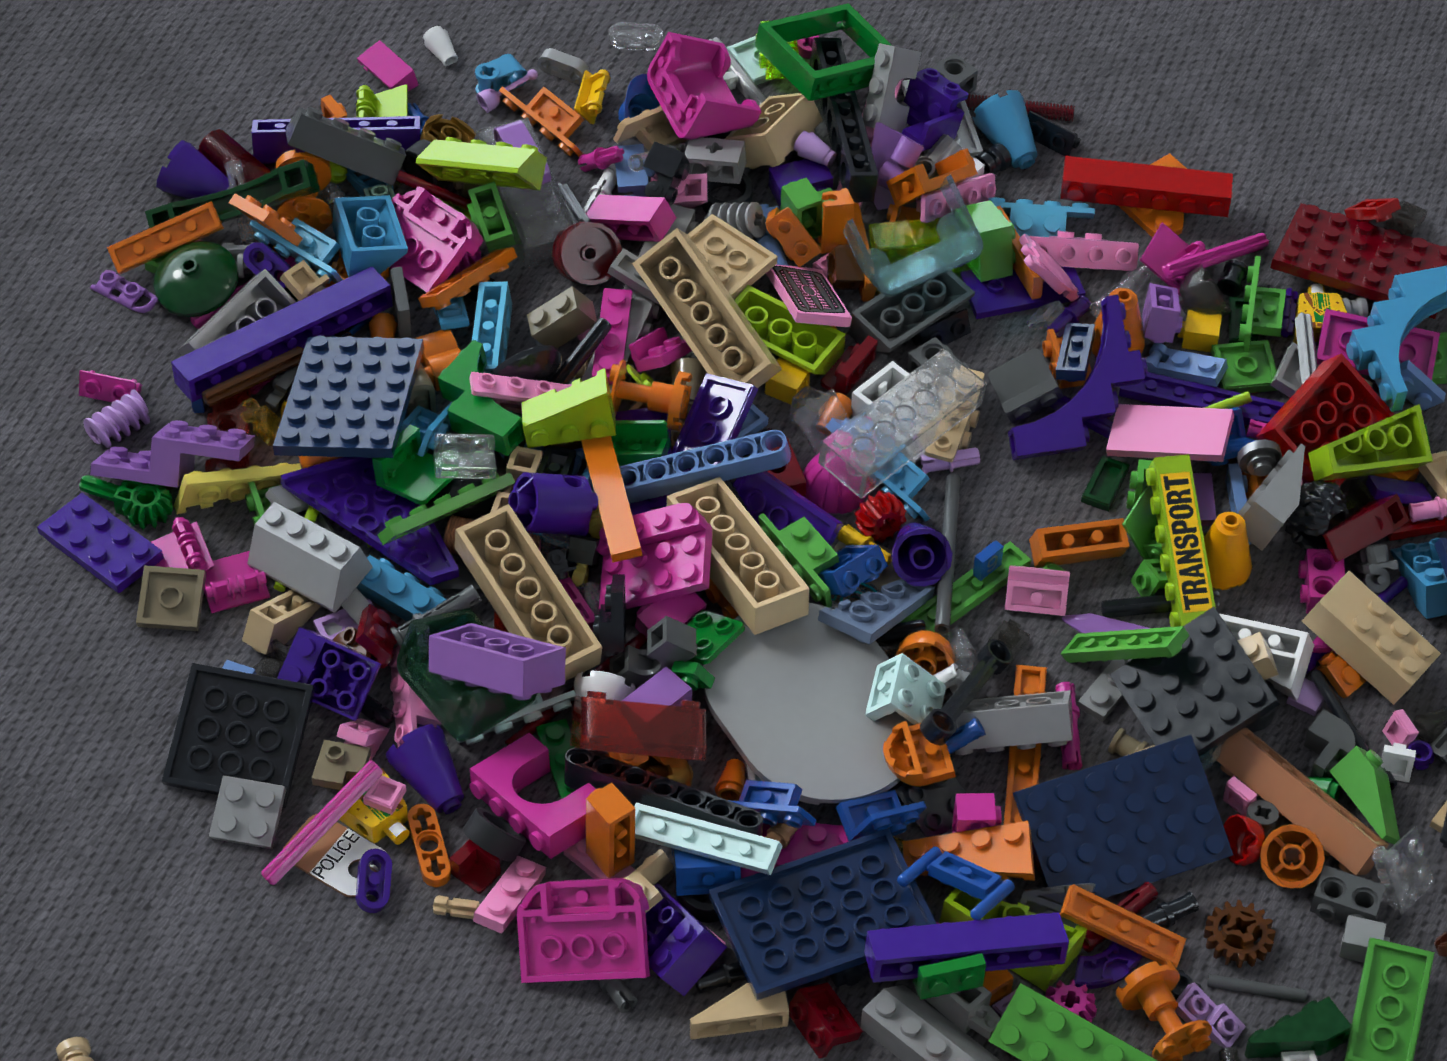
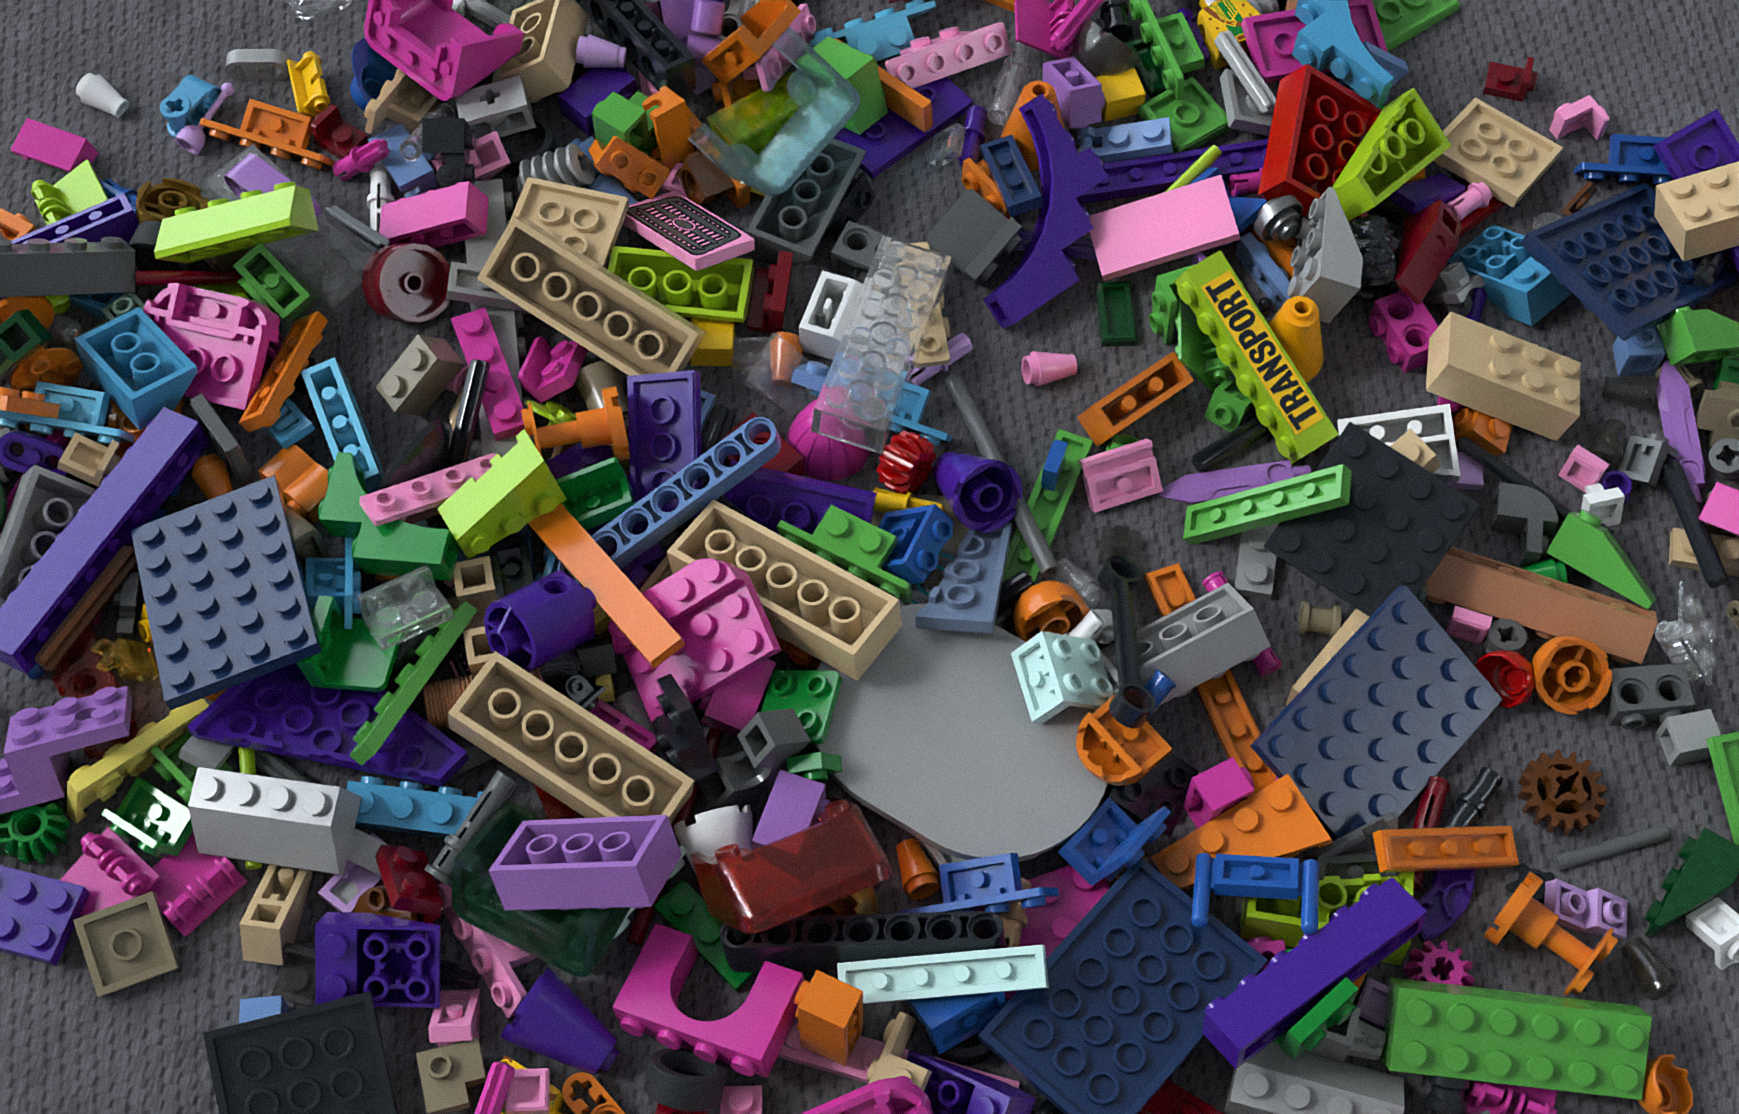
camera: 25 degrees left, 10 degrees up
bright pink tile [1019,234,1079,302] -> none
none -> green bracket [101,777,193,857]
none -> dark red bracket [310,104,368,159]
none -> bright pink cone [1021,351,1077,387]

